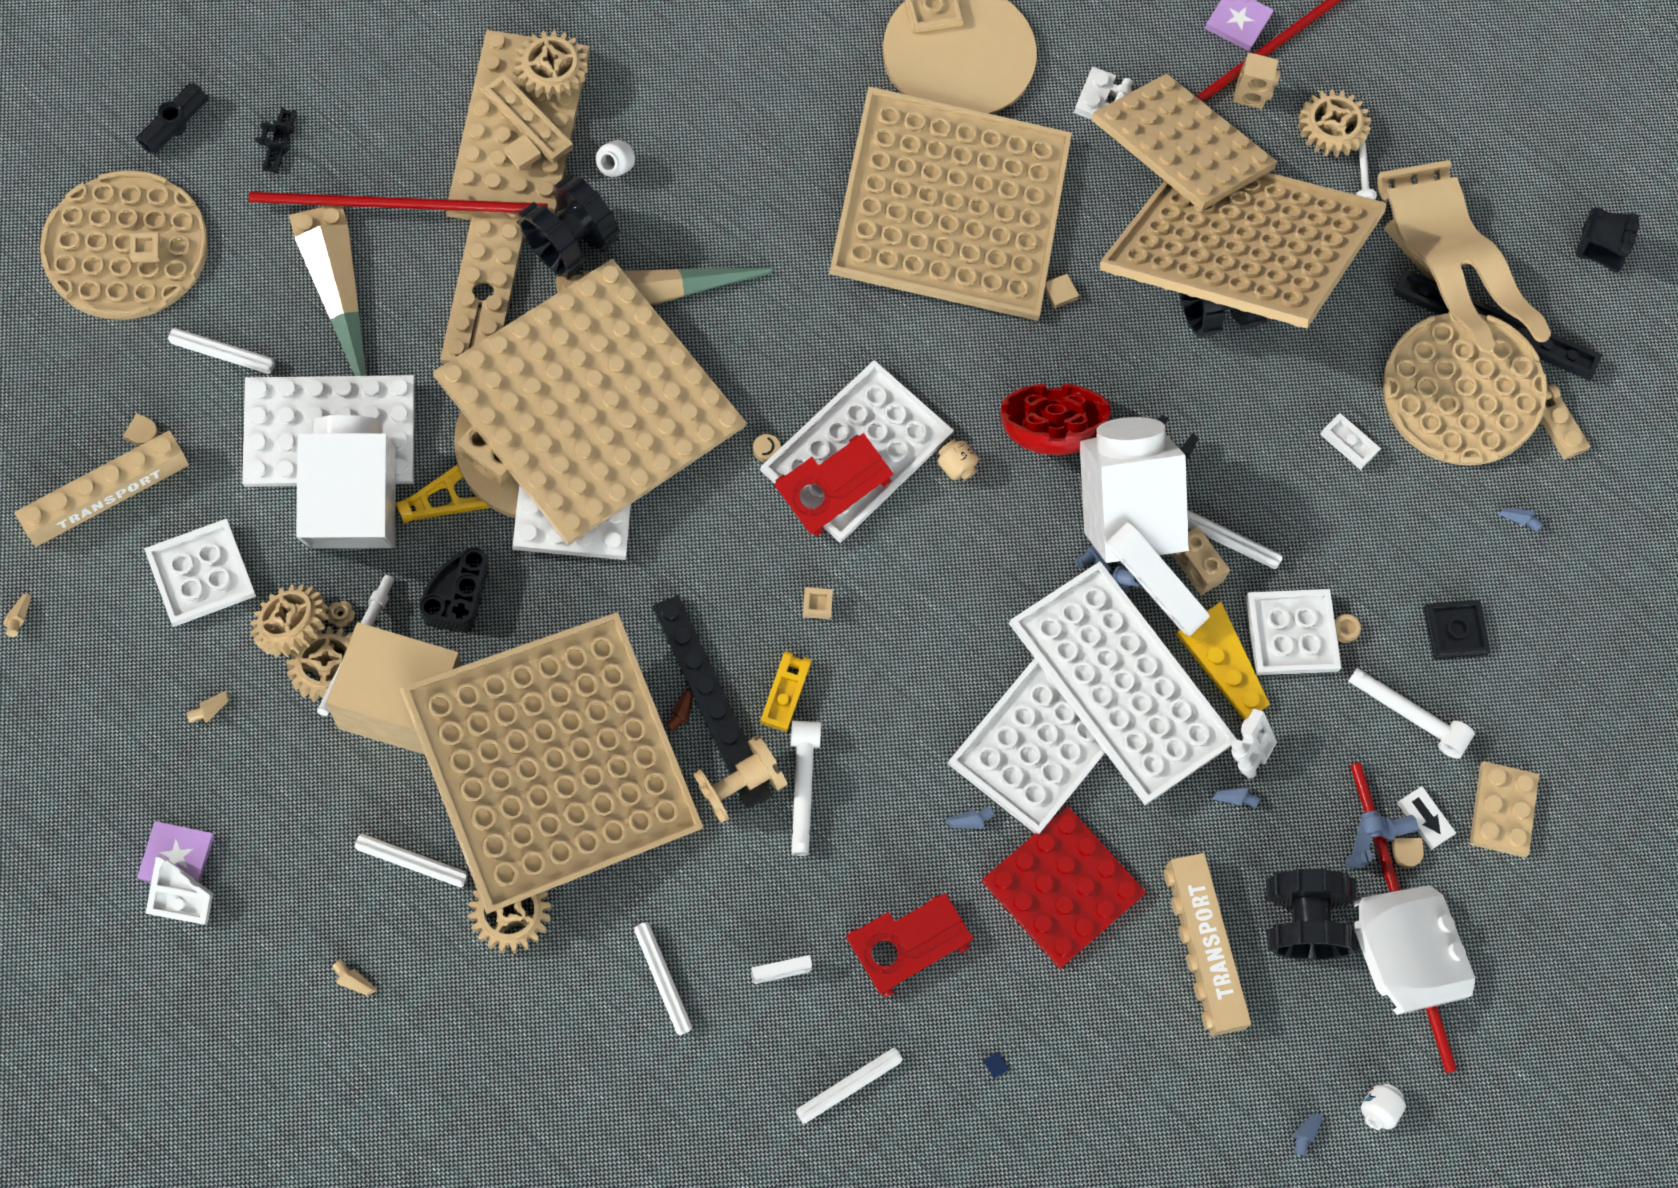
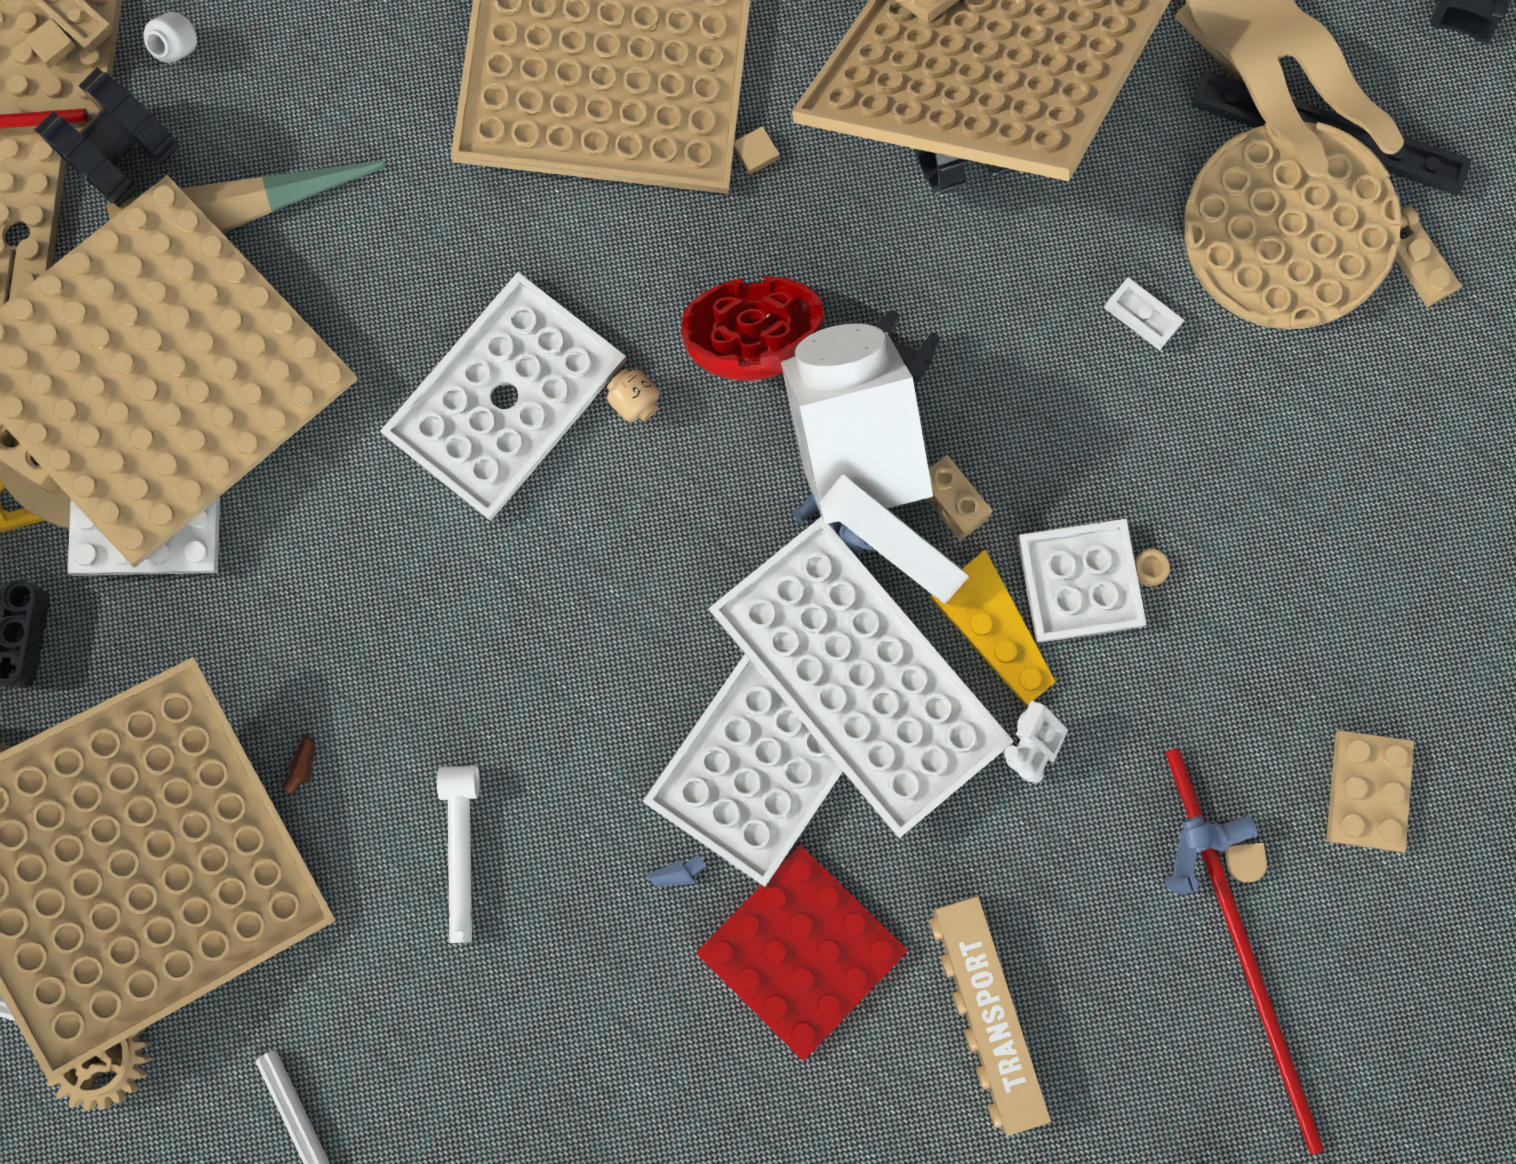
camera: 10 degrees right, 10 degrees up
black plate [652,595,772,809] -> none
tan piece [693,735,787,823] -> none
white tile [751,955,812,984] -> none
tan tile [753,434,781,463] -> none
yellow plate [760,651,812,733] -> none
red piece [774,433,894,537] -> none
tan plate [803,587,833,620] -> none
red piece [846,893,974,998] -> none
white axle [1187,510,1283,569] -> none
sand blue bar [1212,787,1260,808] -> none
black piece [1266,869,1358,960] -> none
white piece [1348,668,1475,759] -> none
white wedge [1354,885,1475,1015] -> none
white tile [1397,786,1456,850] -> none
black tile [1424,600,1491,659] -> none
sand blue bar [1497,508,1543,532] -> none

